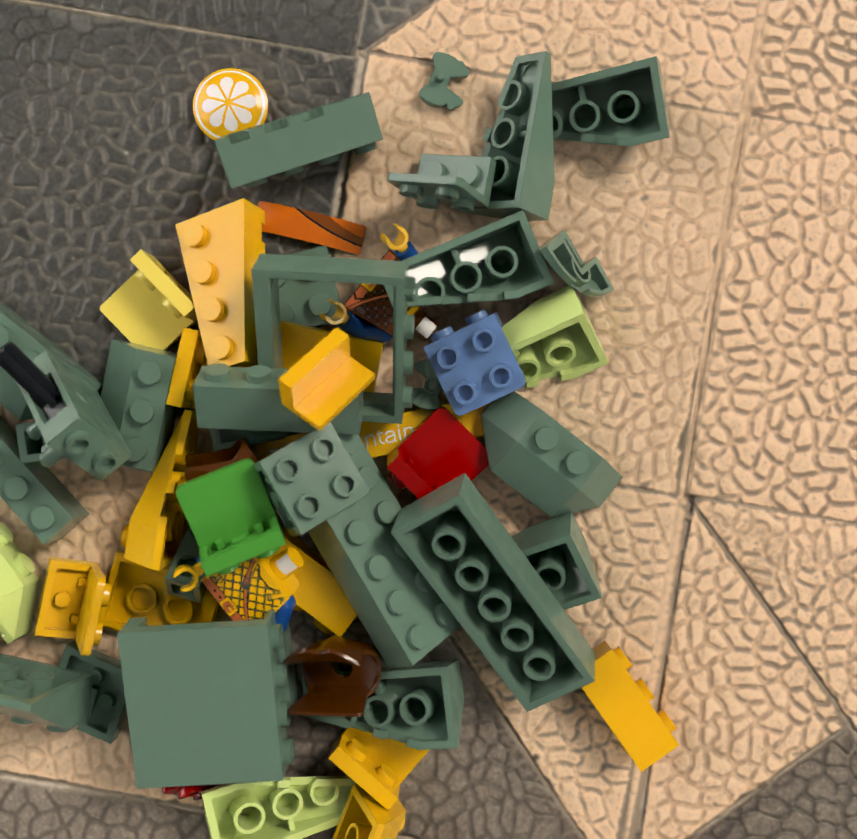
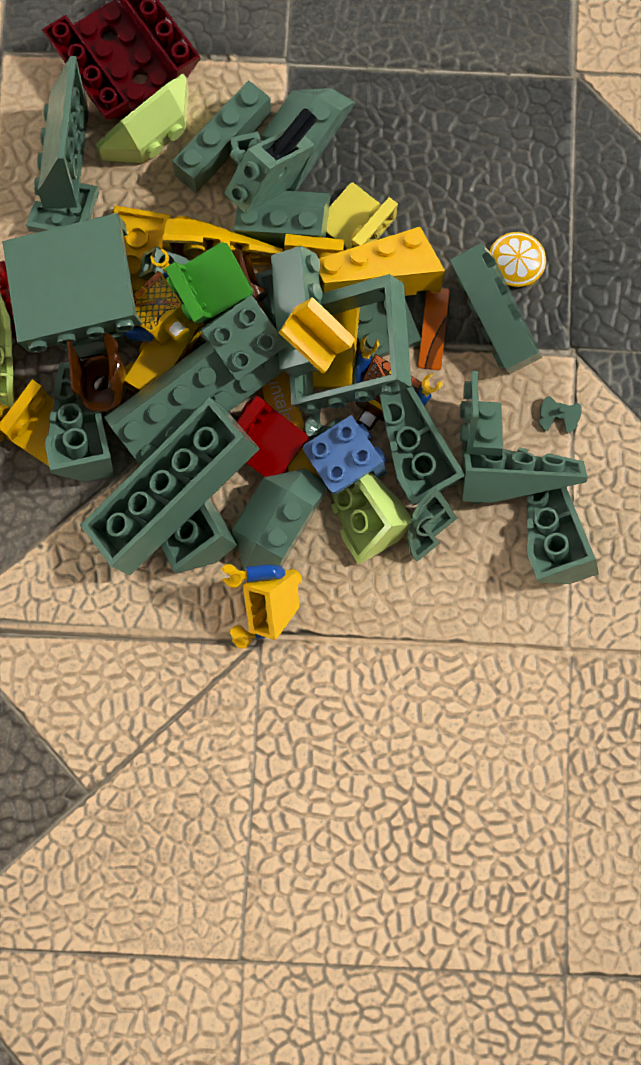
camera: 75 degrees right, 10 degrees down
yellow bracket [34,557,111,656] -> none
yellow brick [581,641,679,772] -> none
none -> yellow torso [221,564,302,649]

